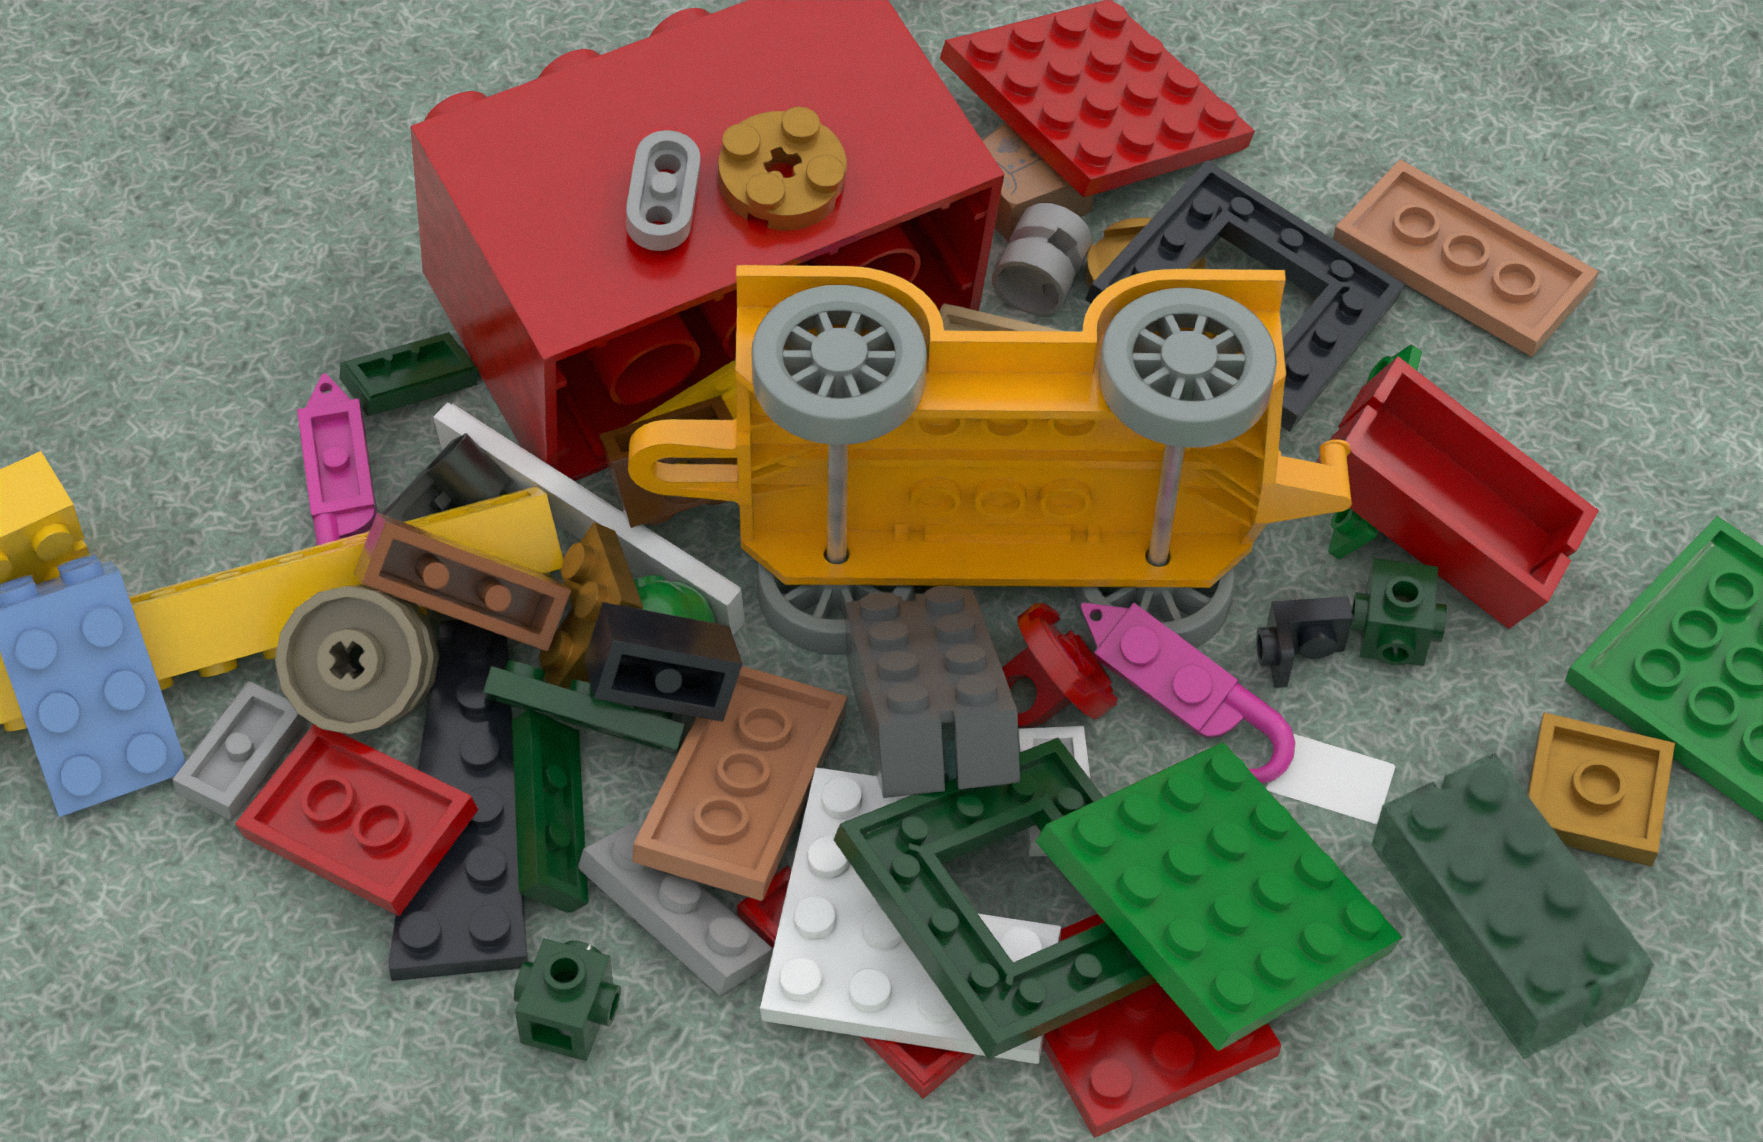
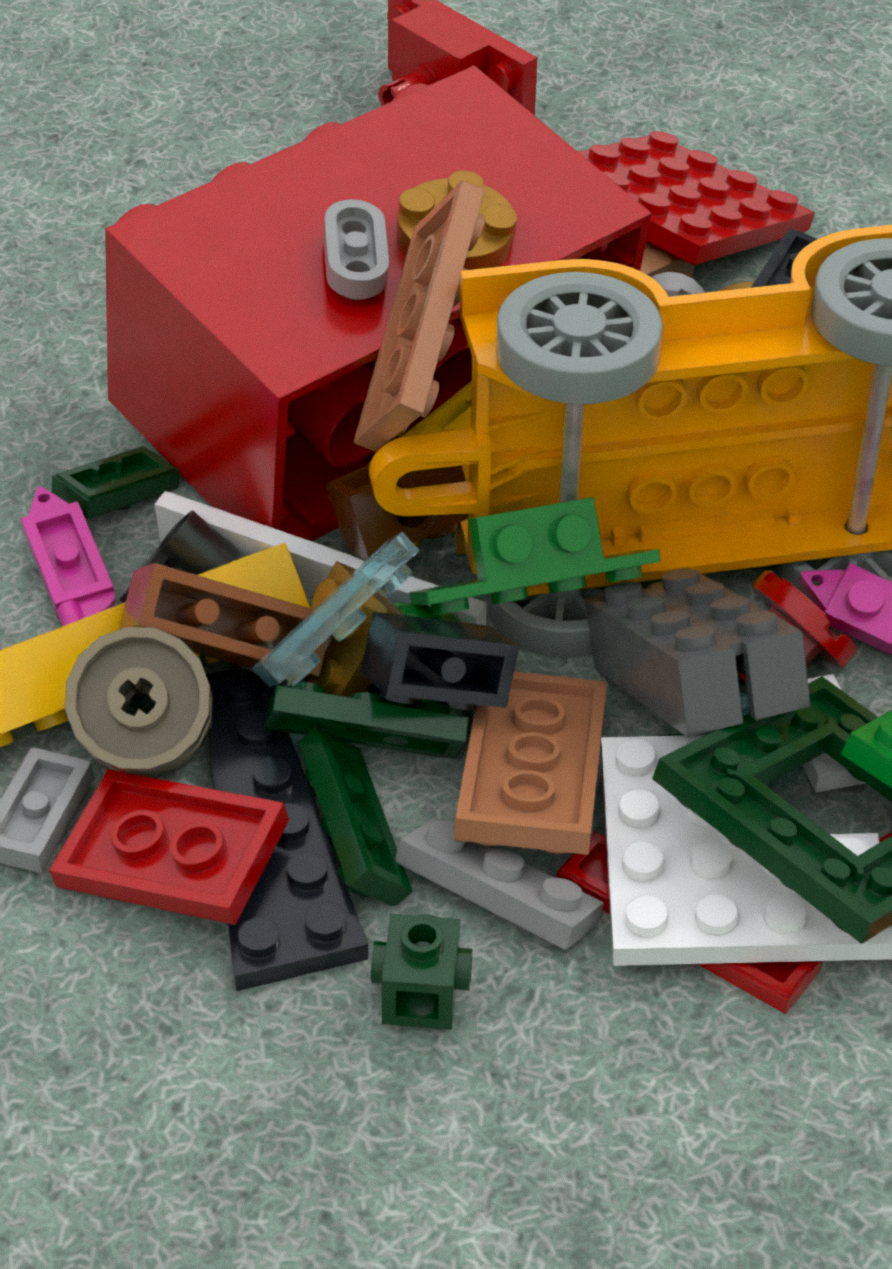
camera: 10 degrees left, 10 degrees down
none -> clear light blue plate [252,532,420,687]
none -> nougat plate [353,180,485,452]
none -> green bracket [409,497,661,615]

